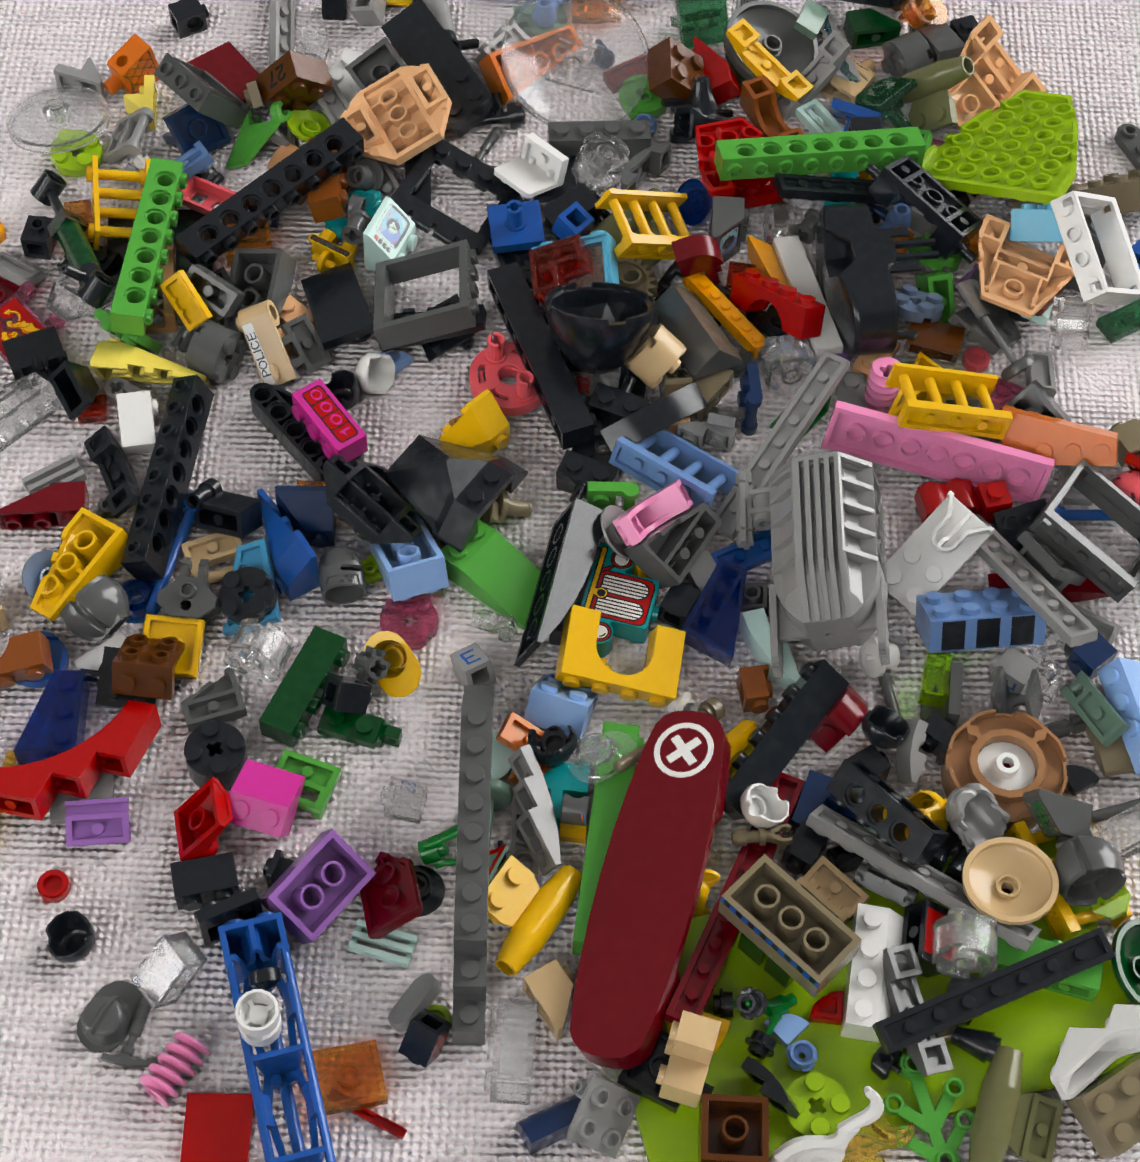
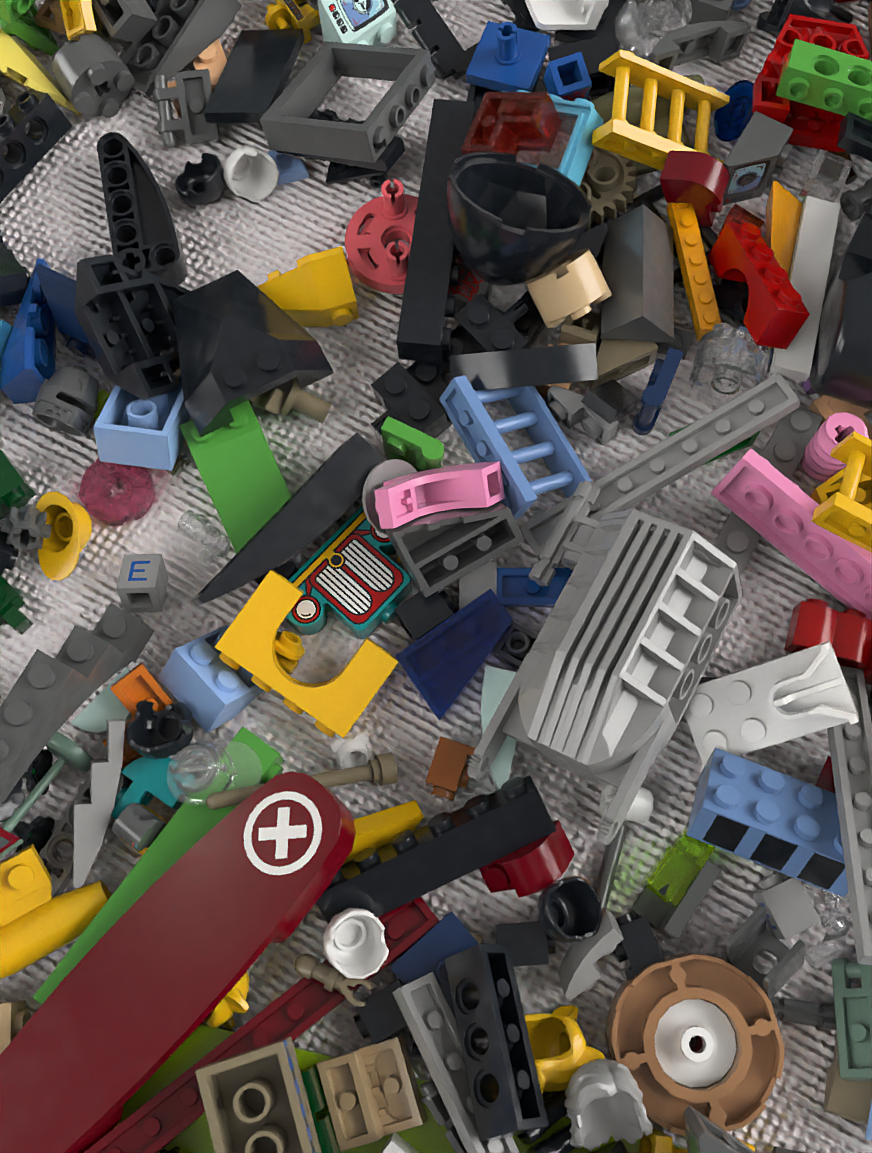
camera: 35 degrees right, 15 degrees up
tan door [235,299,297,386] -> none
dark pink brick [291,379,368,462] -> none
black tile [1066,765,1100,797] -> none

